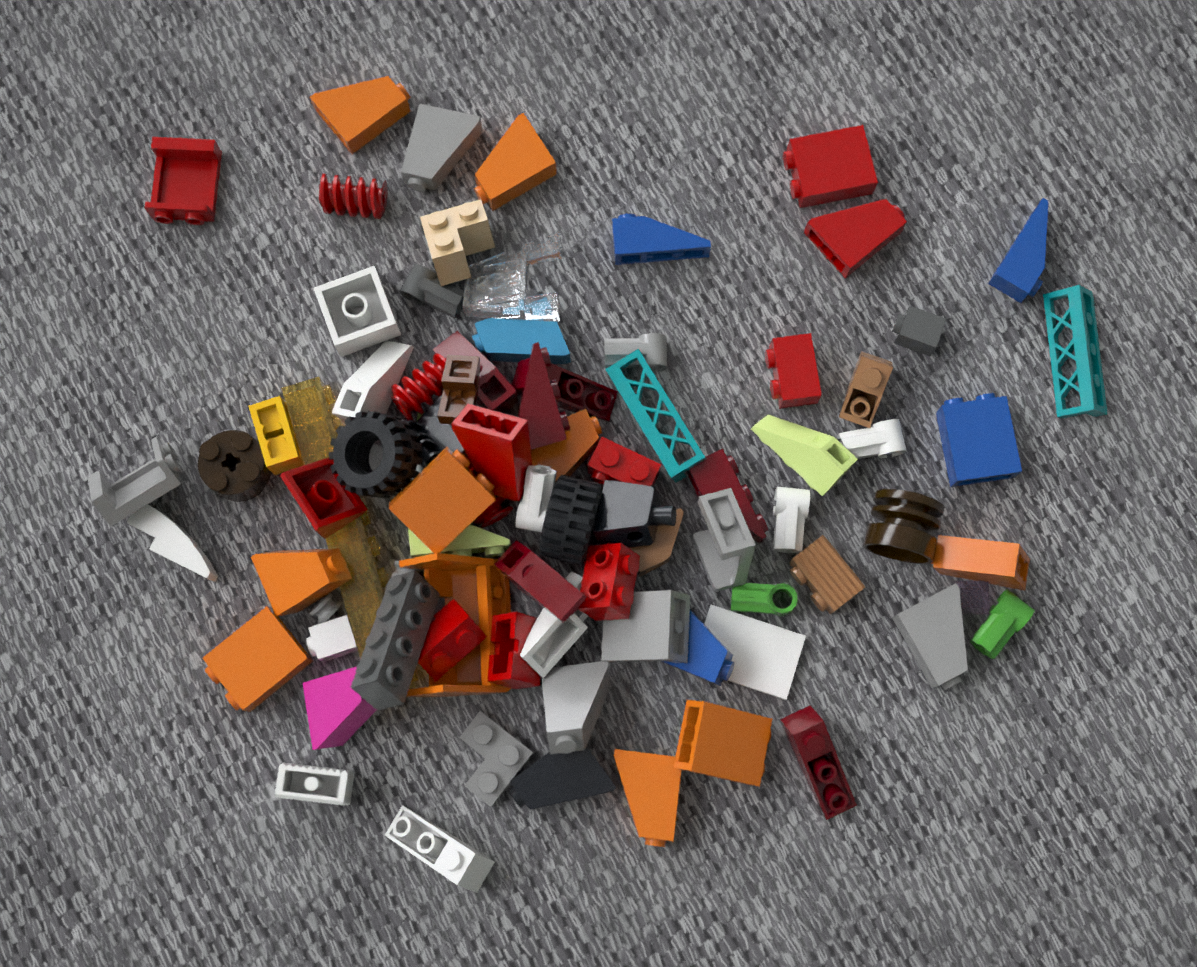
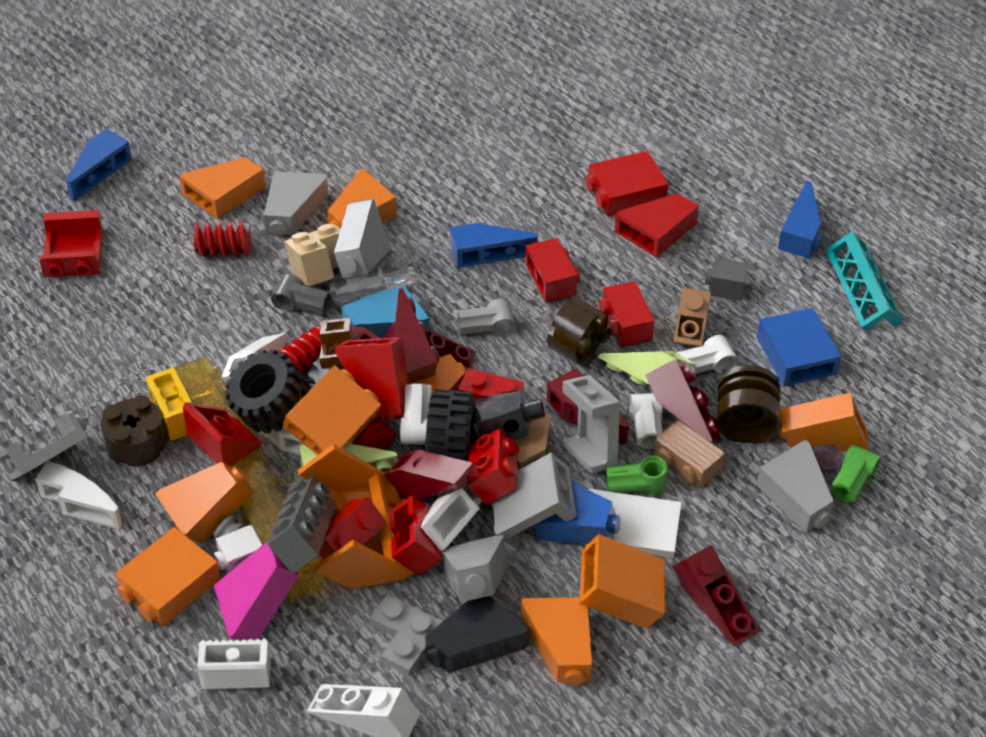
camera: 10 degrees left, 30 degrees down
white brick [313,266,401,357] -> none
teal fence [605,349,706,483] -> none
none -> blue slope [66,128,132,201]
none -> light grey slope [334,199,390,278]
none -> red brick [525,238,580,303]
none -> dark brown brick [547,297,611,366]
none -> slope [645,359,722,444]

